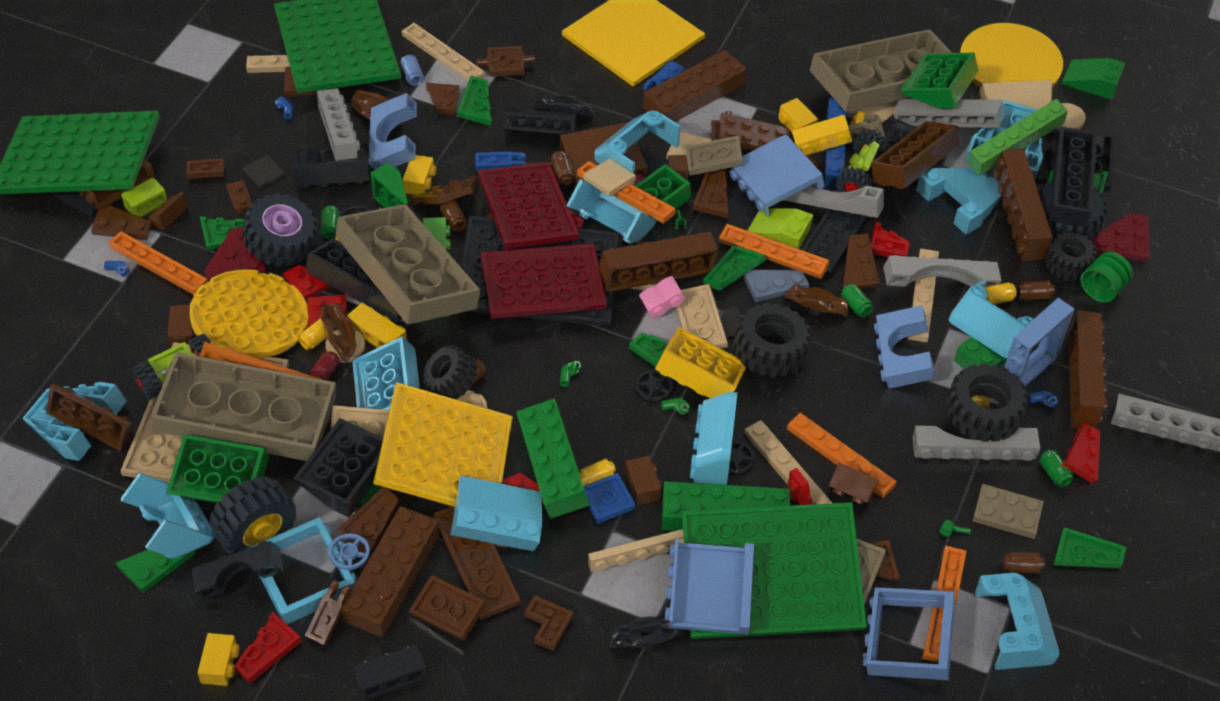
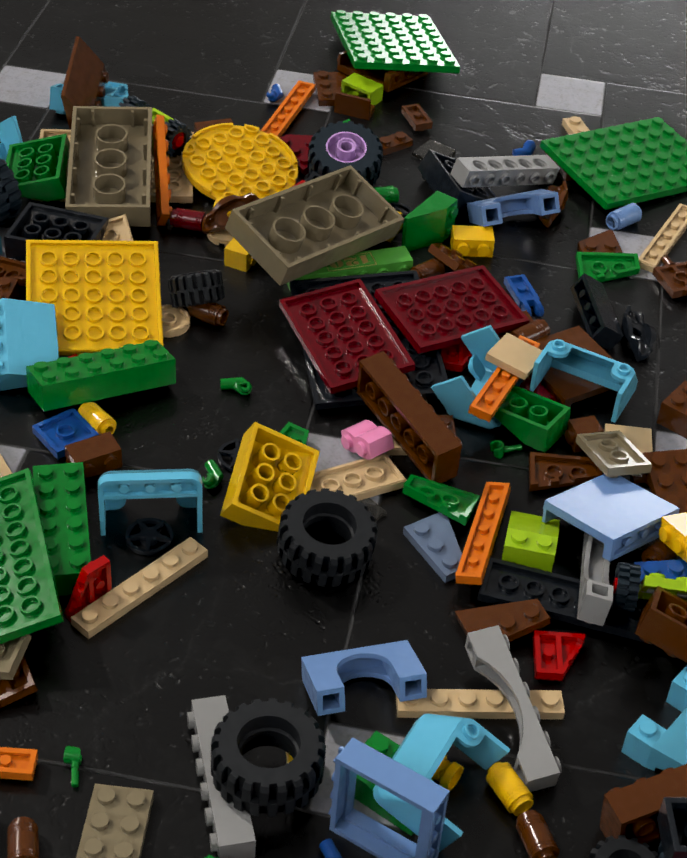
camera: 75 degrees right, 10 degrees down
medium azure slope [352,337,420,410] -> none
reddish brown piece [784,284,848,318] -> none
orange plate [787,413,897,498] -> none
reddish brown brick [829,463,879,505] -> none
green head [841,284,873,317] -> none

